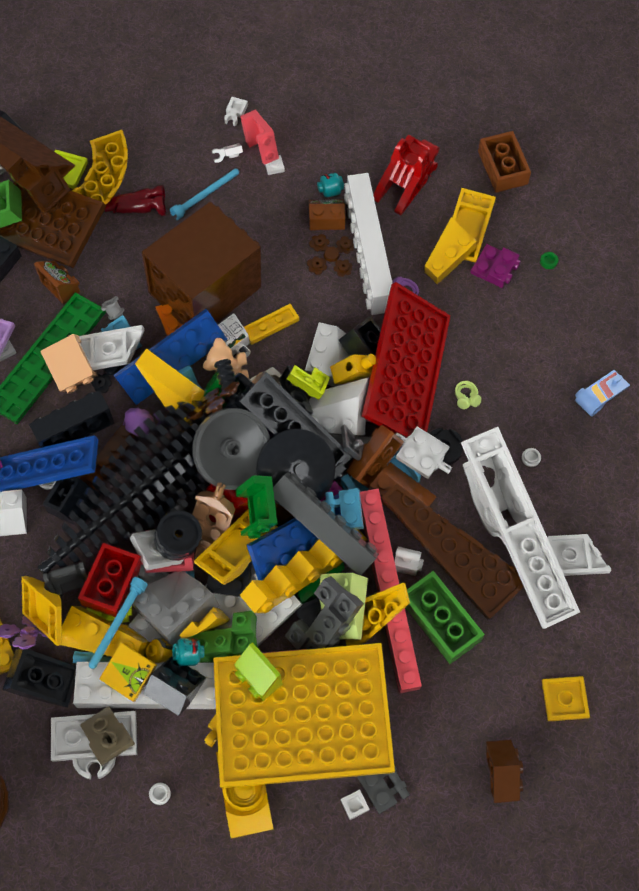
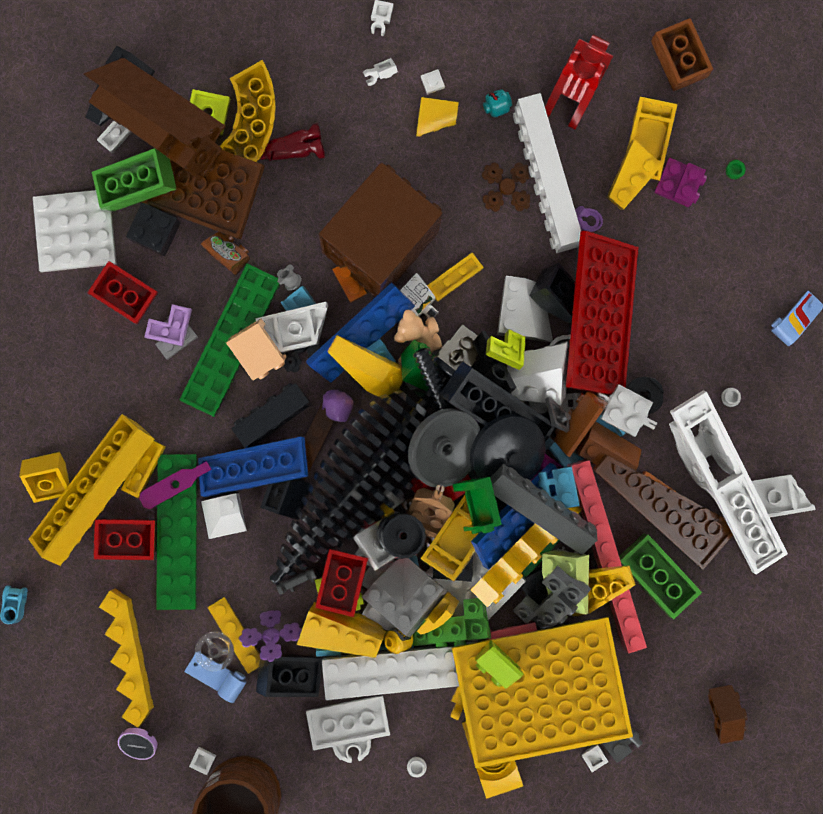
camera: 10 degrees left, 20 degrees up
yellow slope [22,576,62,646] -> none
dark tan piece [80,706,135,766] -> none
medium azure piece [89,577,148,669] -> none
yellow tile [99,643,157,702] -> none
black slope [143,656,207,716] -> none
medium azure piece [170,168,239,220] -> none
teal head [172,638,205,666] -> none
reddish brown plant [185,381,240,420] -> none
coral panel [240,110,279,165] -> none
dark orange slope [309,199,345,230] -> none
yellow torso [330,354,376,384] -> none
white brick [395,546,424,576] -> none
yellowish green piece [455,381,481,409] -> none
yellow tile [542,676,590,721] -> none
none -> yellow slope [416,97,459,137]

